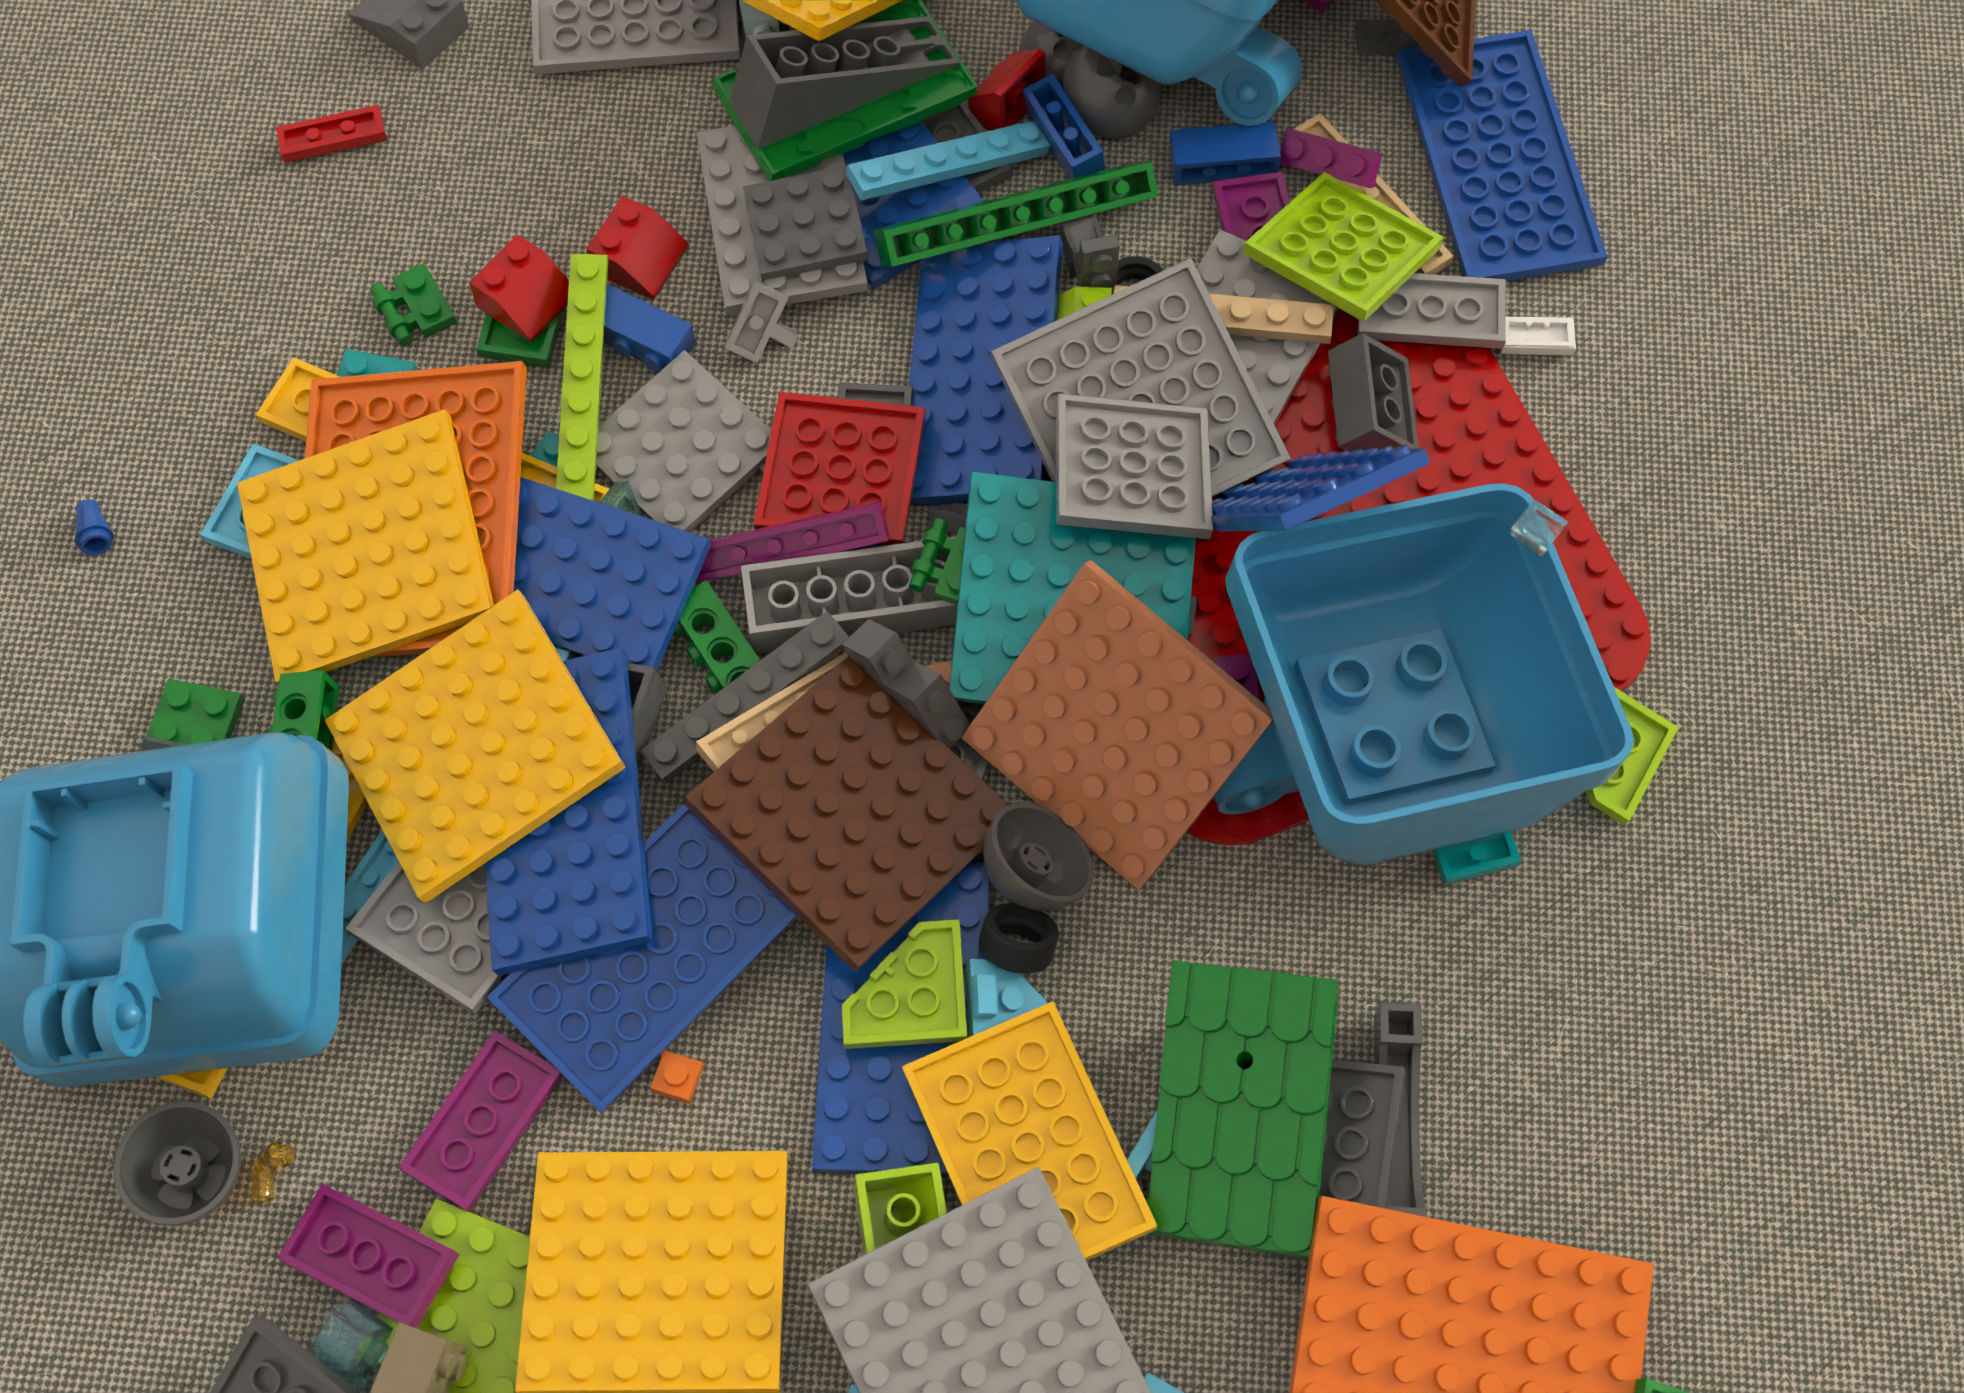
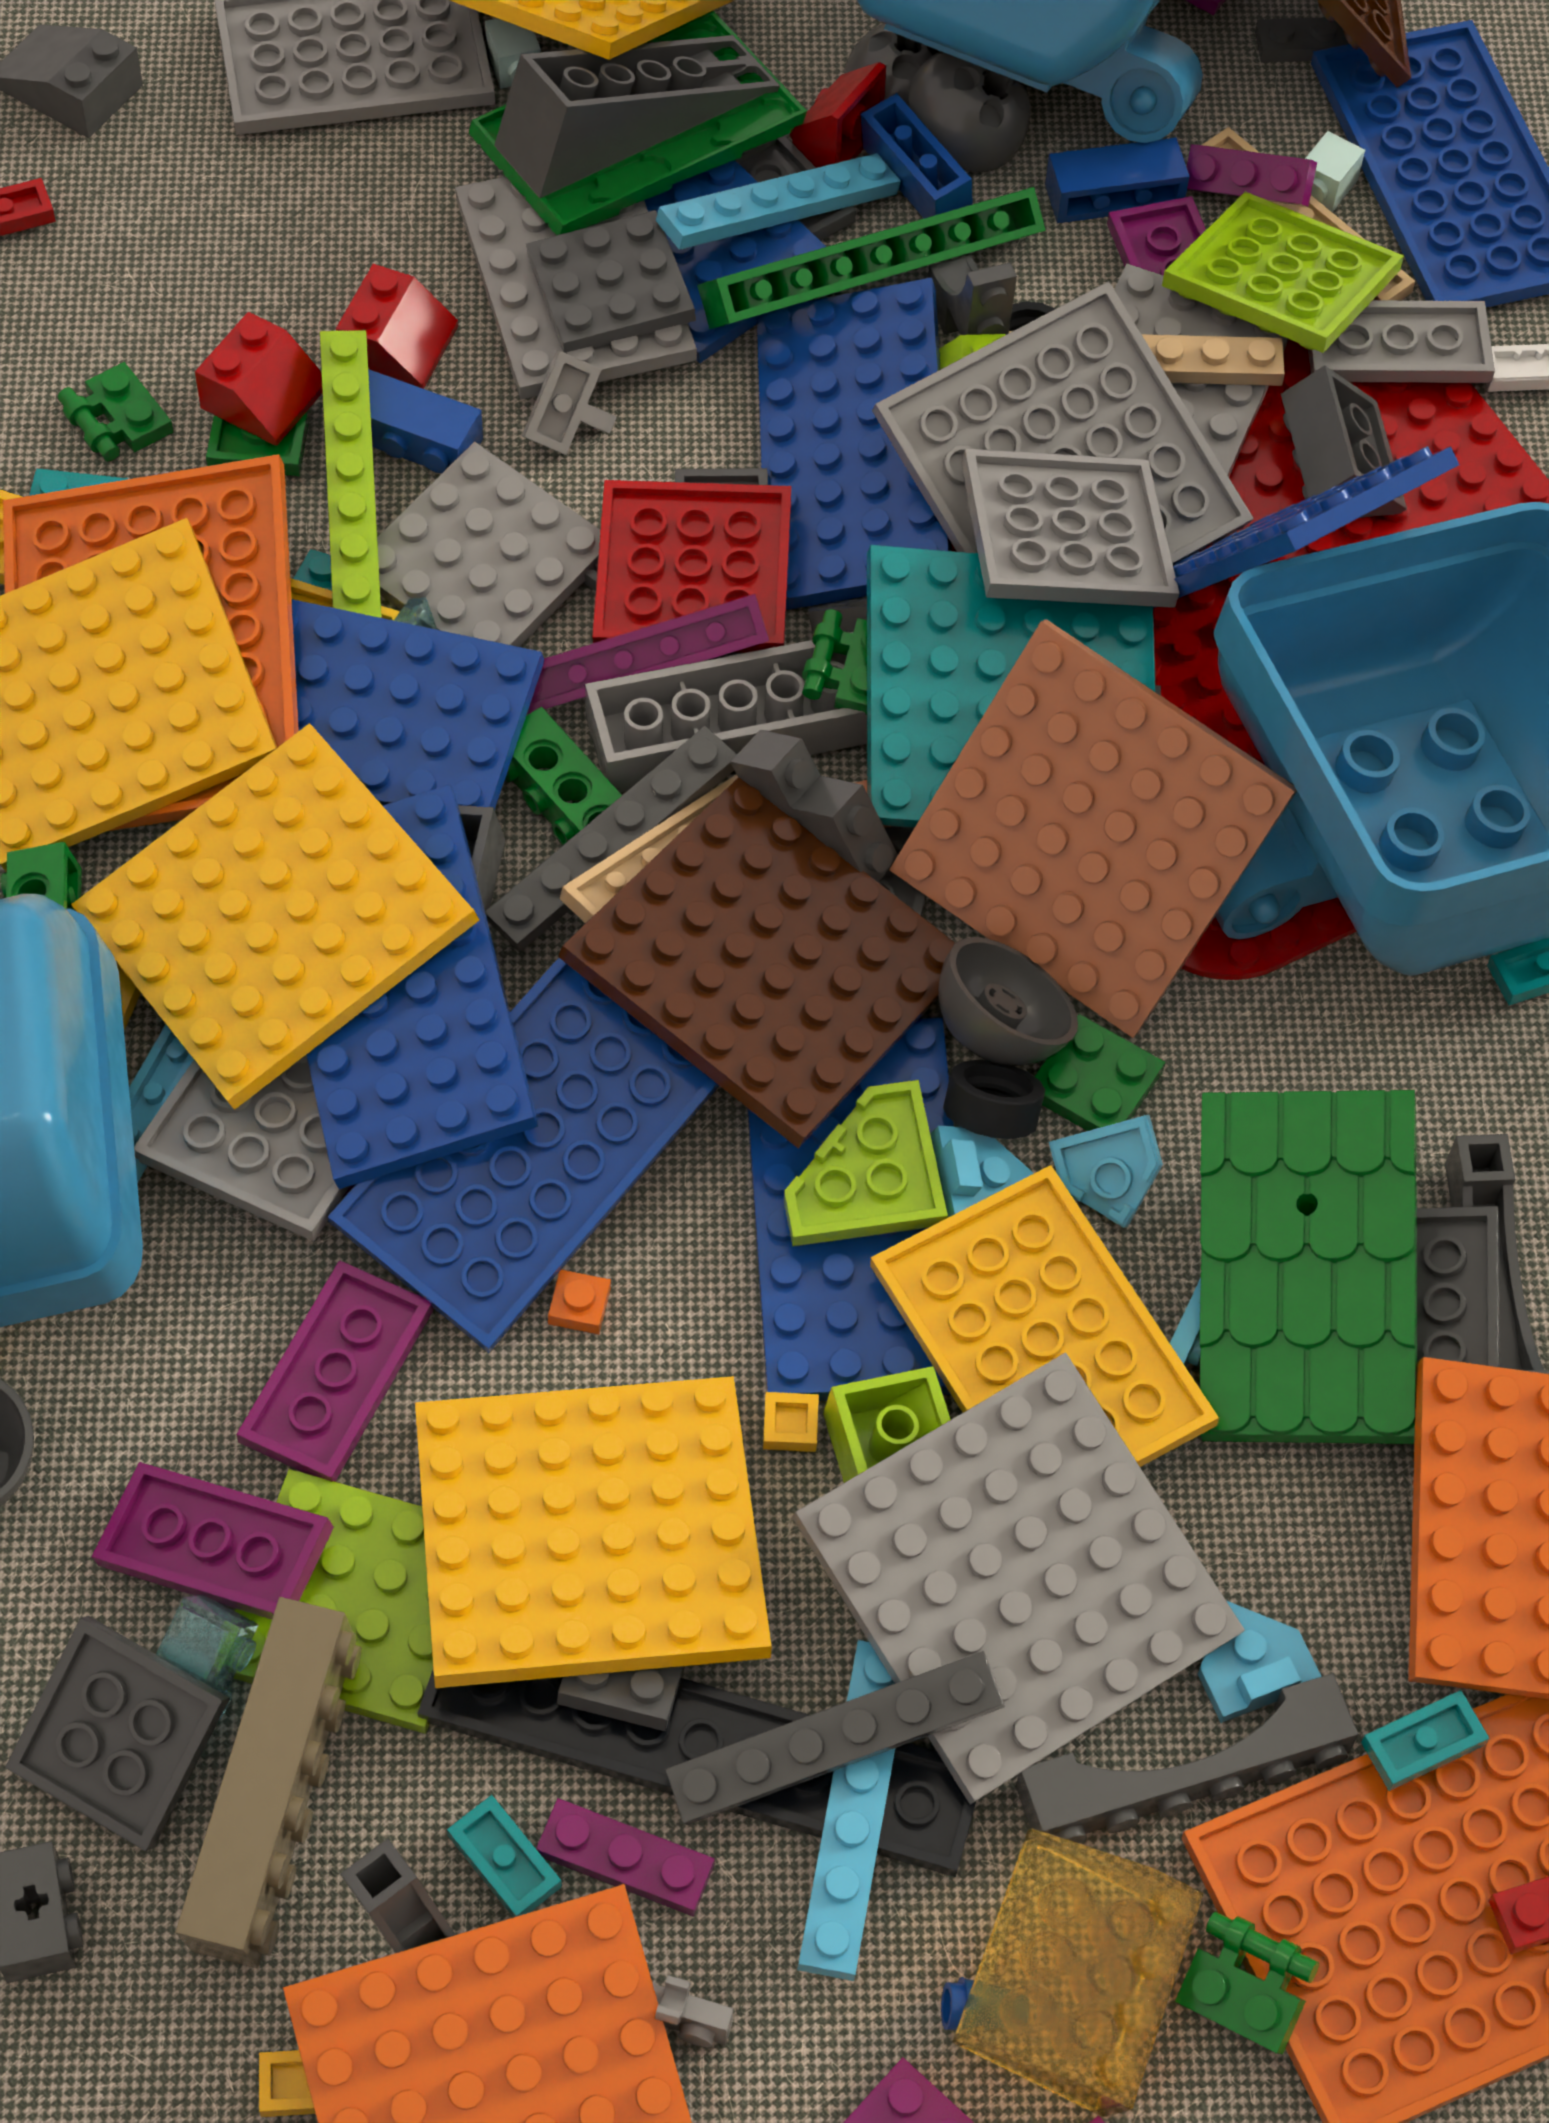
camera: 10 degrees left, 5 degrees down
clear yellow arm [252,1142,294,1202] -> none
none -> yellow plate [763,1392,819,1452]
none -> green plate [1035,1014,1166,1131]
none -> medium azure plate [1049,1115,1163,1228]
none -> light aqua brick [1305,131,1365,212]

